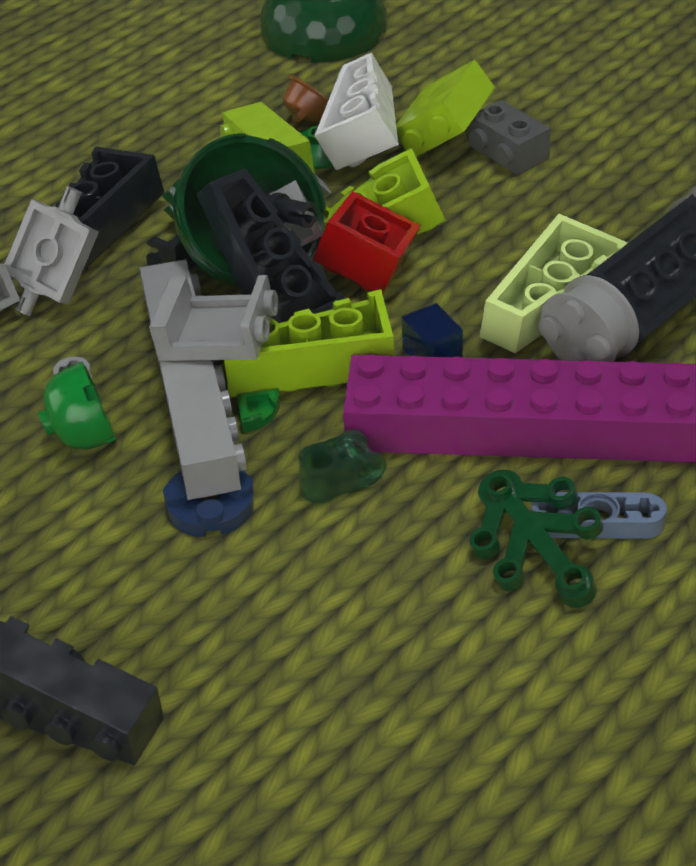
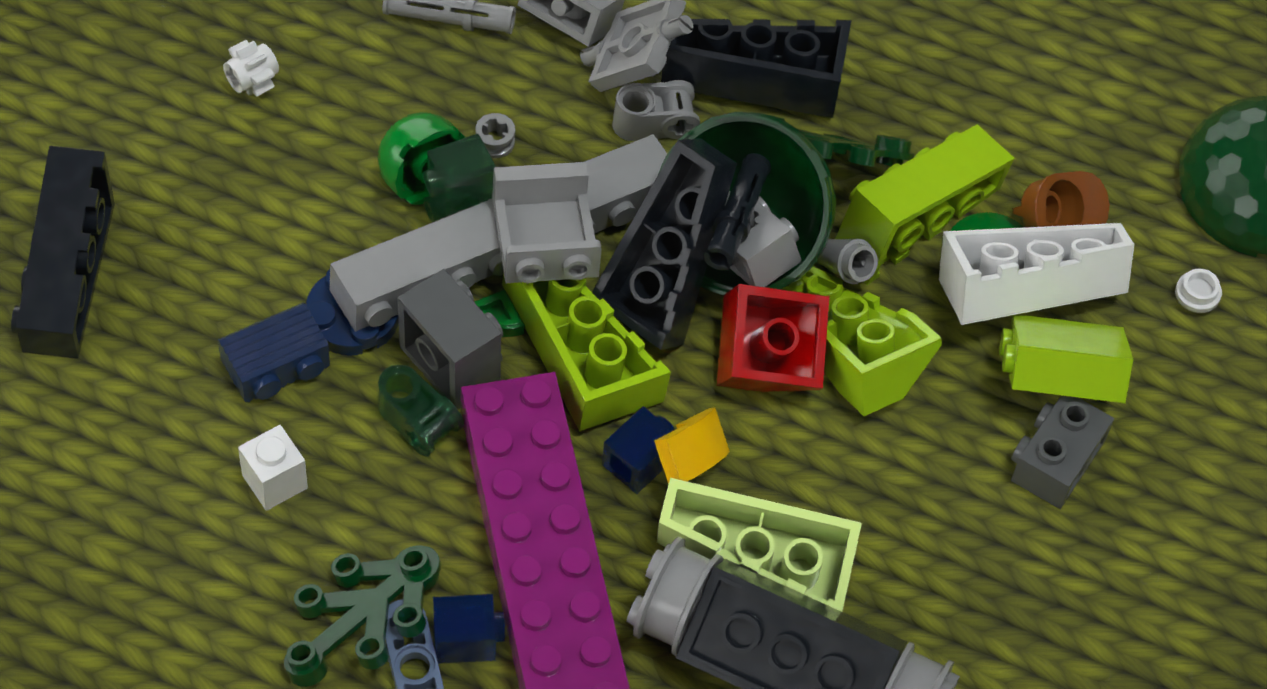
camera: 65 degrees right, 15 degrees up
none -> dark blue brick [218,302,330,403]
none -> white brick [238,424,308,511]
none -> dark grey brick [398,269,503,411]
none -> clear green brick [423,133,496,223]
none -> clear blue brick [433,594,505,664]
none -> light grey piece [612,80,700,141]
none -> yellow slope [654,407,730,484]
none -> white plate [1175,269,1222,313]

